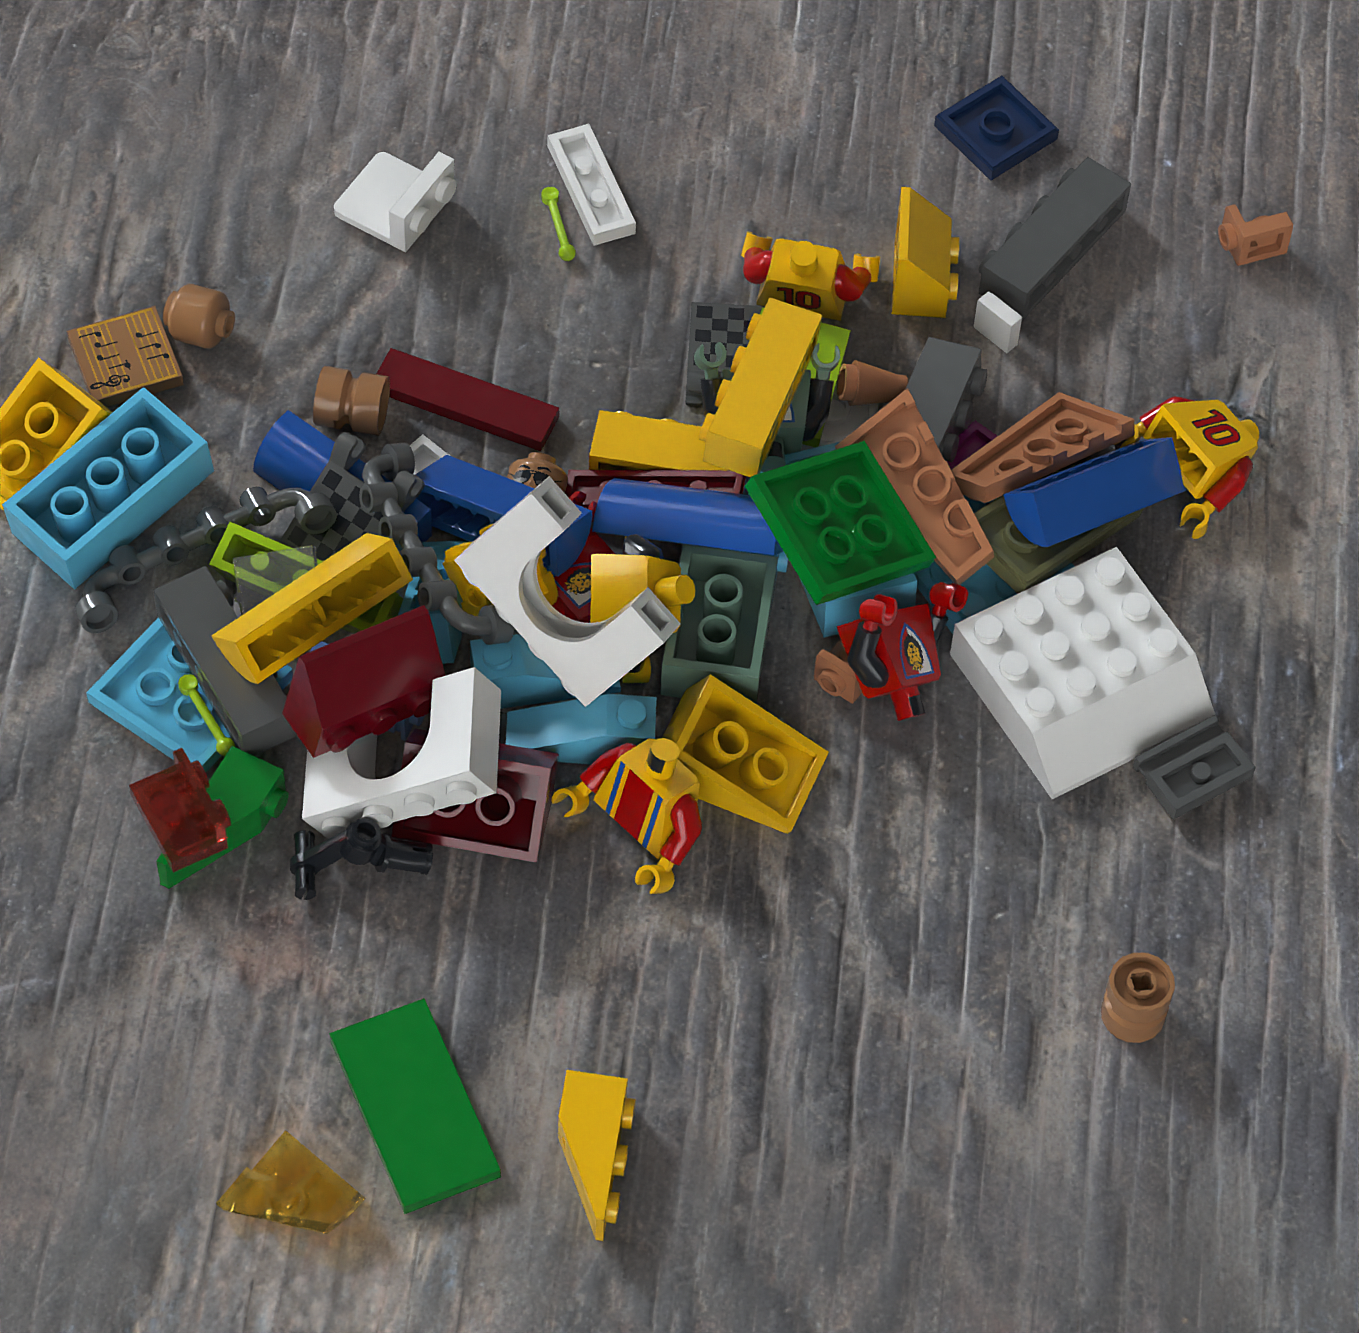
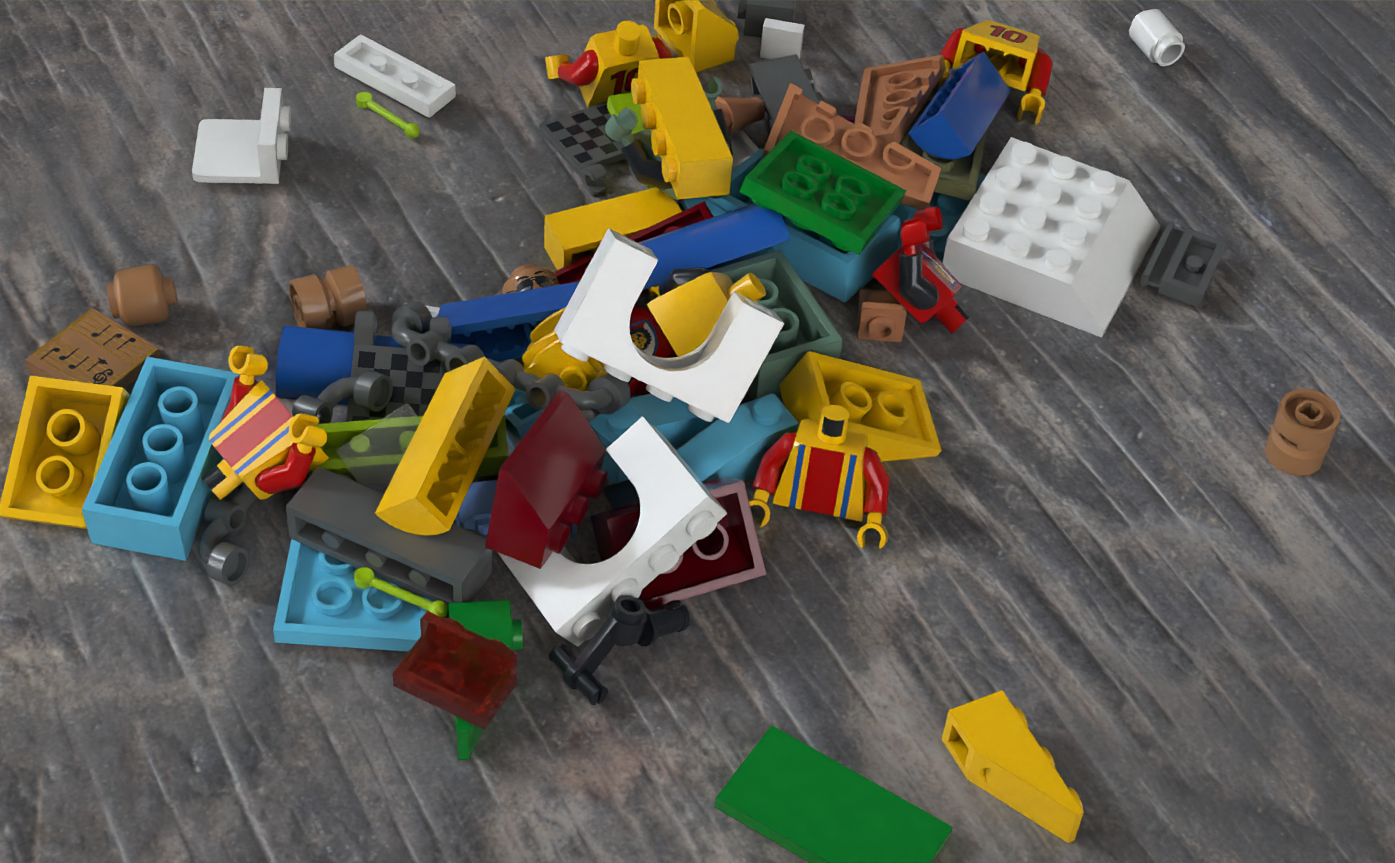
camera: 35 degrees left, 10 degrees down
dark red tile [376,348,559,451] -> none
none -> torso [202,346,329,500]

